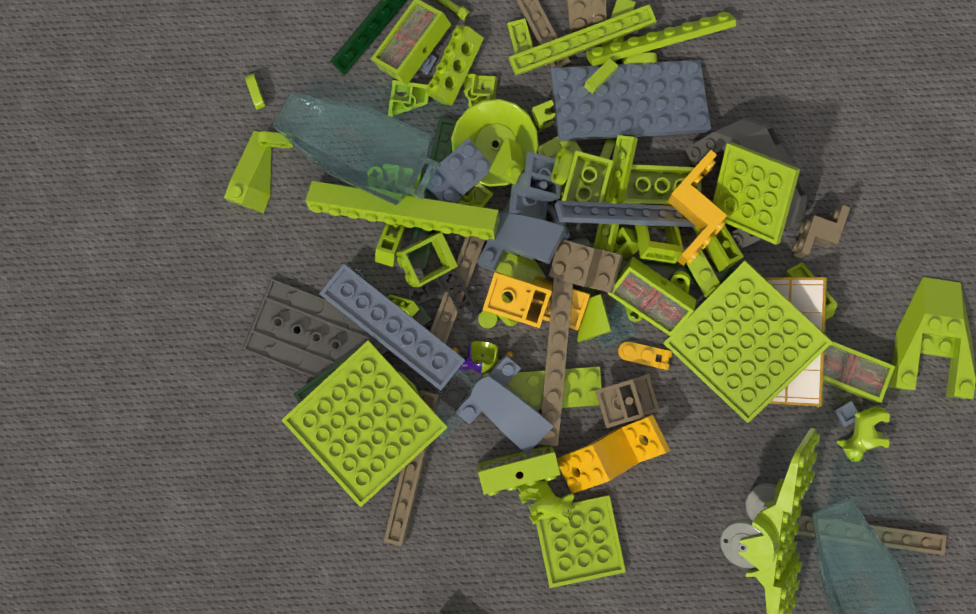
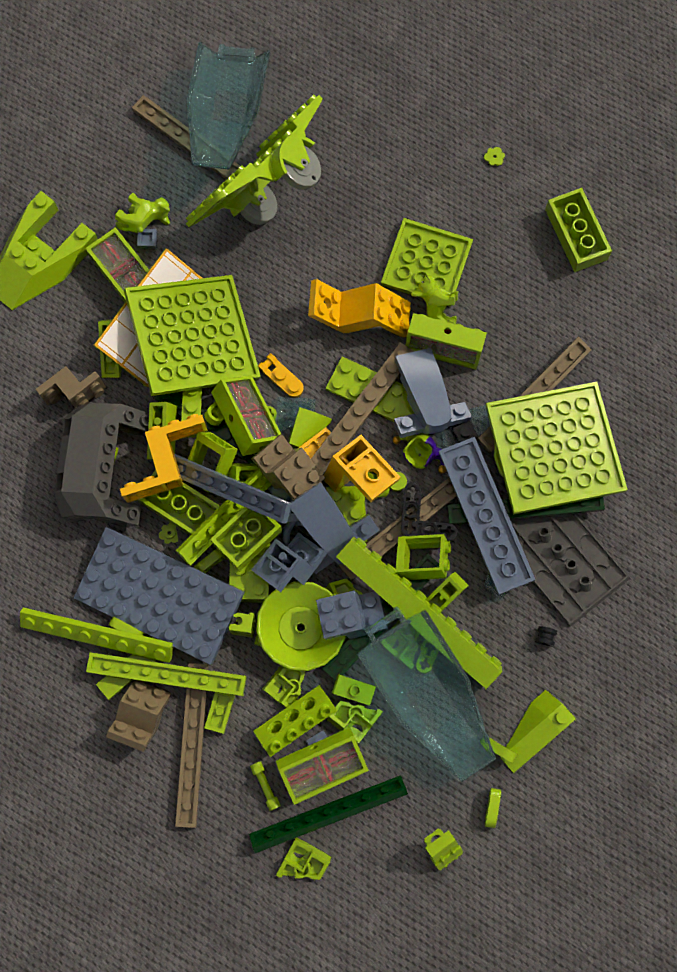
camera: 150 degrees left, 10 degrees down
lime piece [387,295,419,318] -> none
lime slope [488,137,524,185] -> none
lime beam [551,148,574,185] -> none
lime piece [584,58,618,94] -> none
dark tan bracket [595,374,660,428] -> none
lime plate [713,142,800,245] -> none
none -> lime plant [159,523,179,544]
none -> lime plate [332,674,376,706]
none -> lime piece [424,828,463,870]
none -> black wheel [535,626,558,647]

